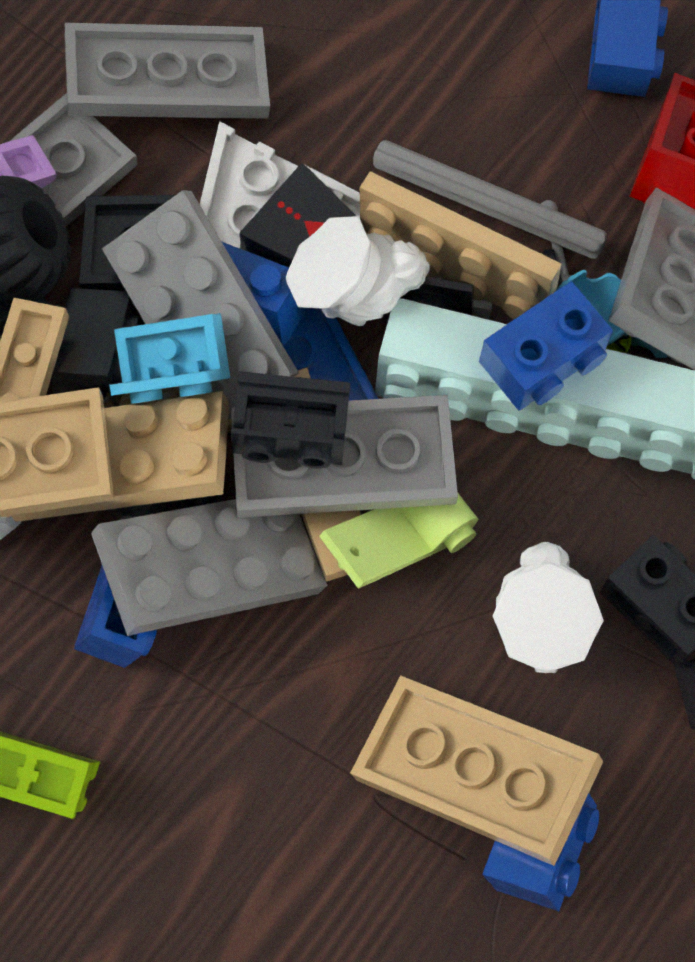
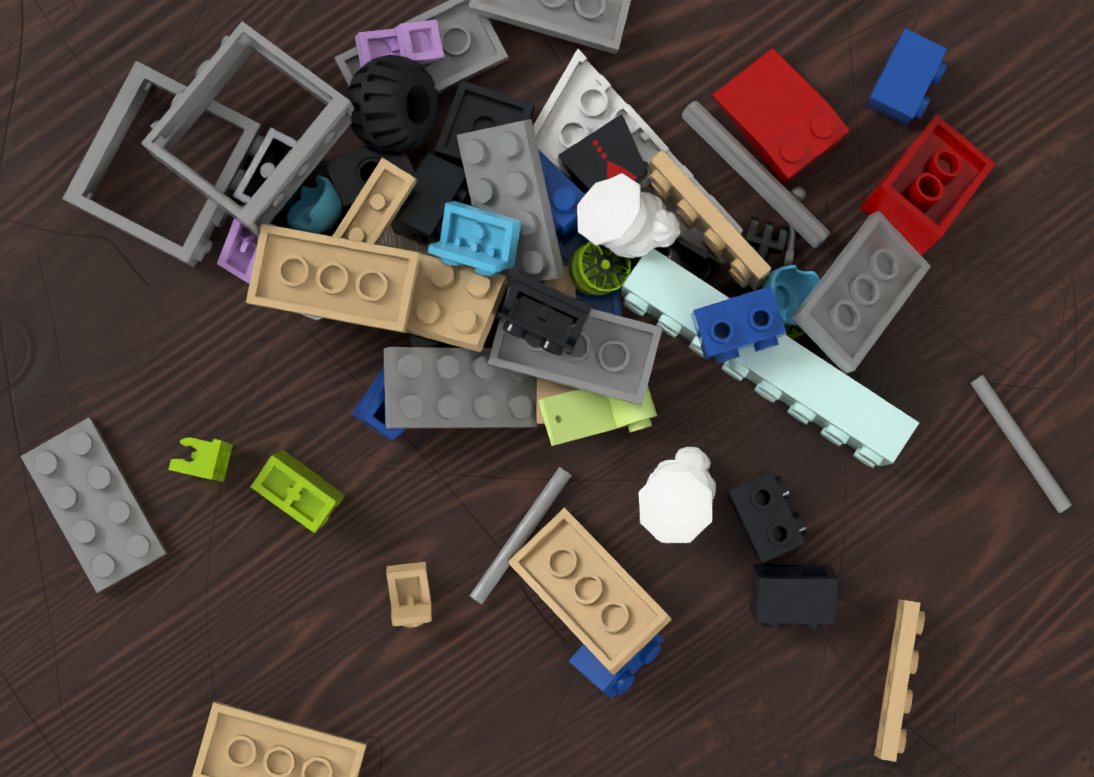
camera: 25 degrees right, 15 degrees up
none -> tan bracket [386,562,432,628]
none -> light grey bar [469,467,572,604]
none -> lime wheel [568,241,631,296]
none -> red slope [712,48,850,186]

